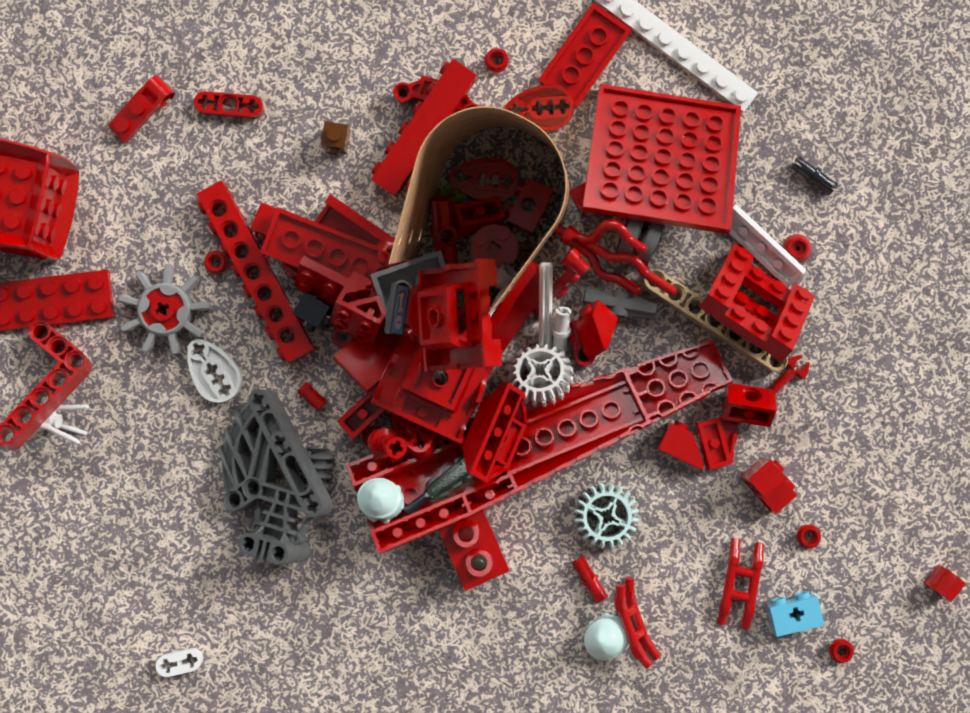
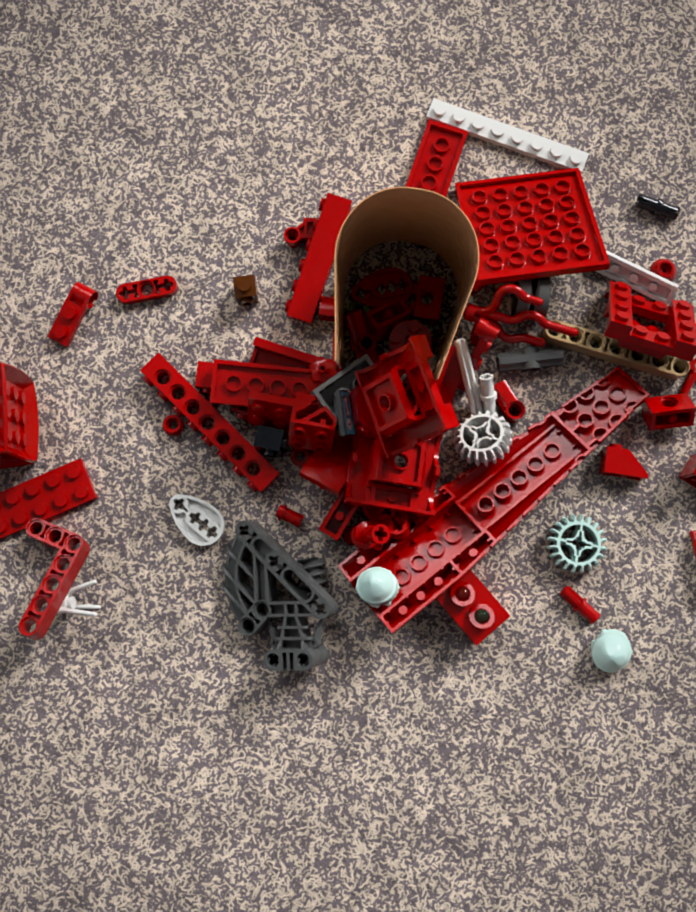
camera: 15 degrees left, 5 degrees down
light grey gear [119,264,212,355] -> none
white beam [156,648,203,677] -> none
sword [403,454,474,515] -> none
red wedge [462,382,527,483] -> none
red plate [485,48,509,73] -> none
red slope [576,299,618,359] -> none
red piece [614,577,662,669] -> none
red wing [695,416,738,470] -> none

